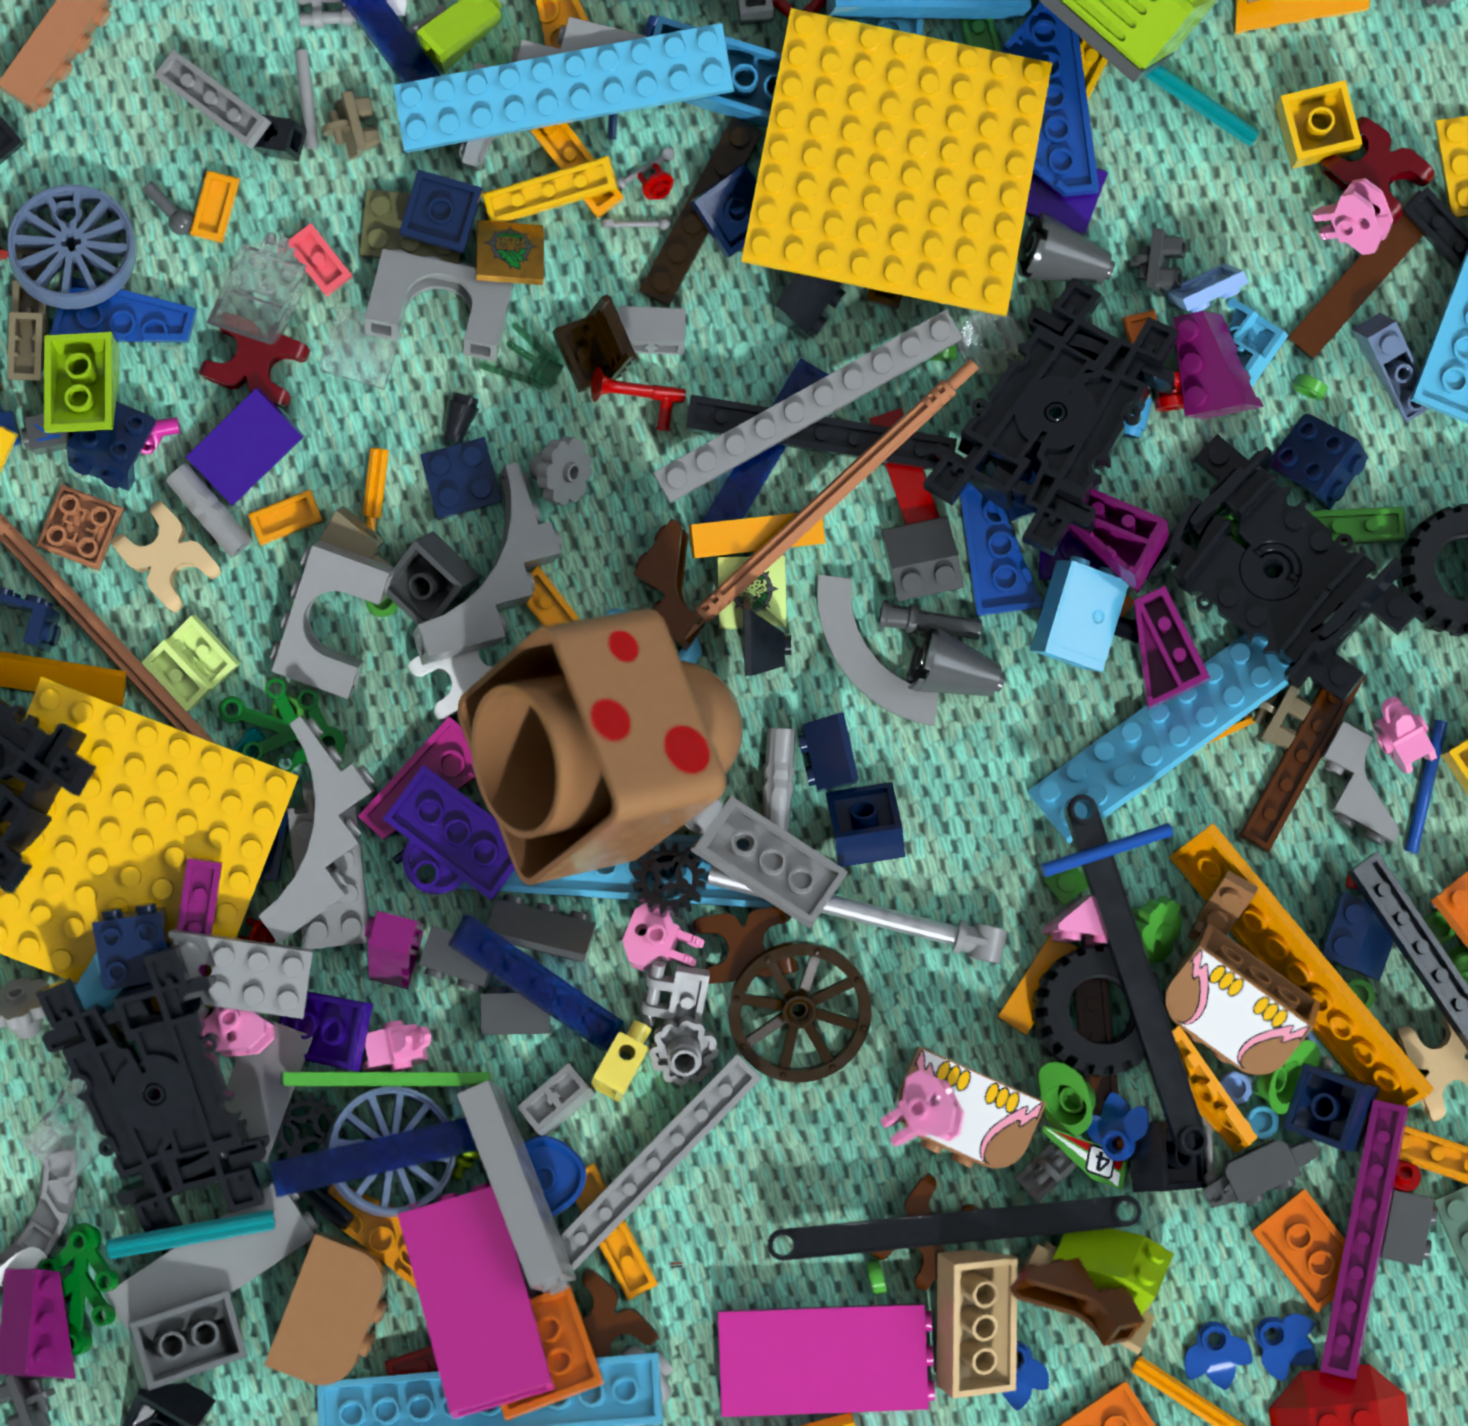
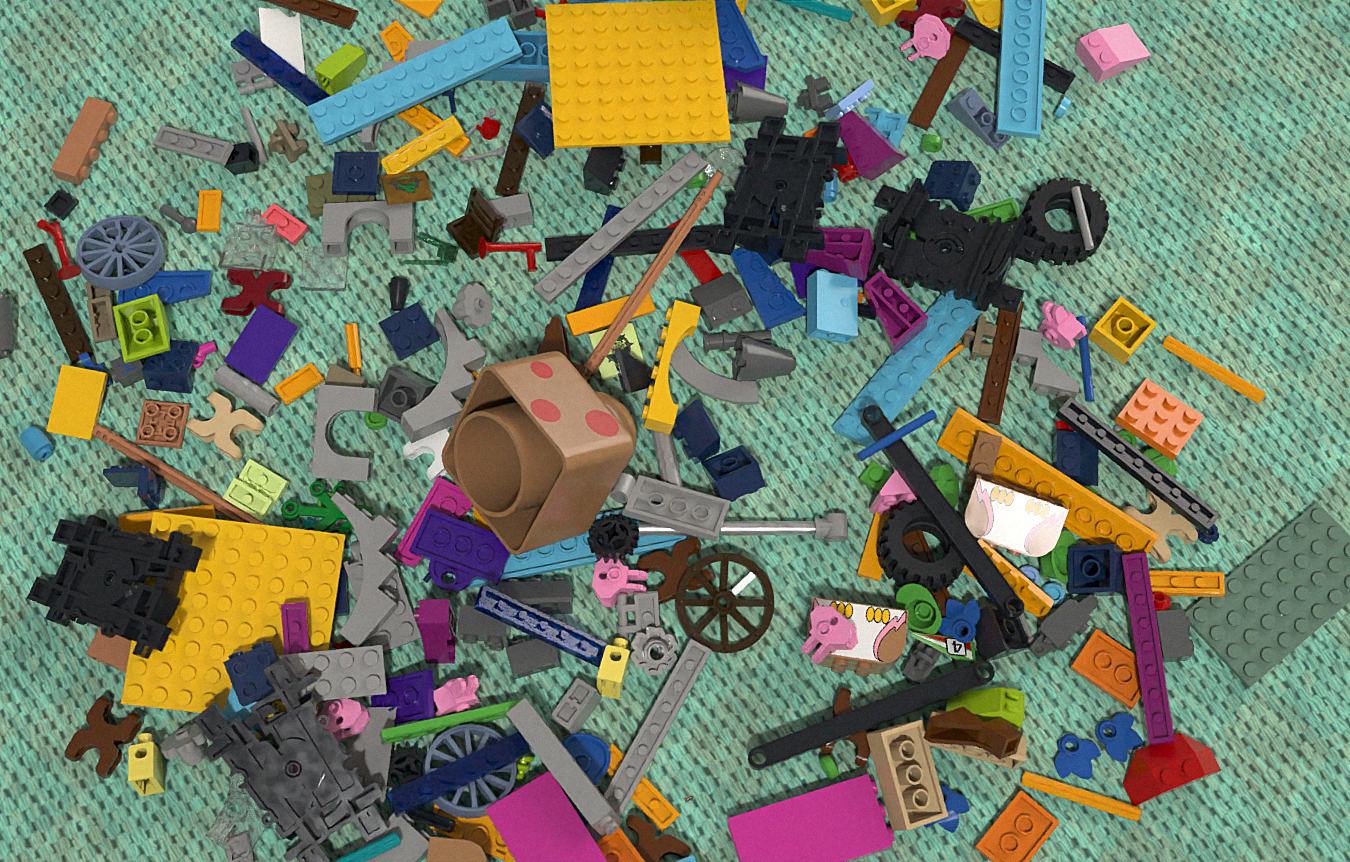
camera: 15 degrees left, 15 degrees down
none -> yellow arch [641,300,701,435]

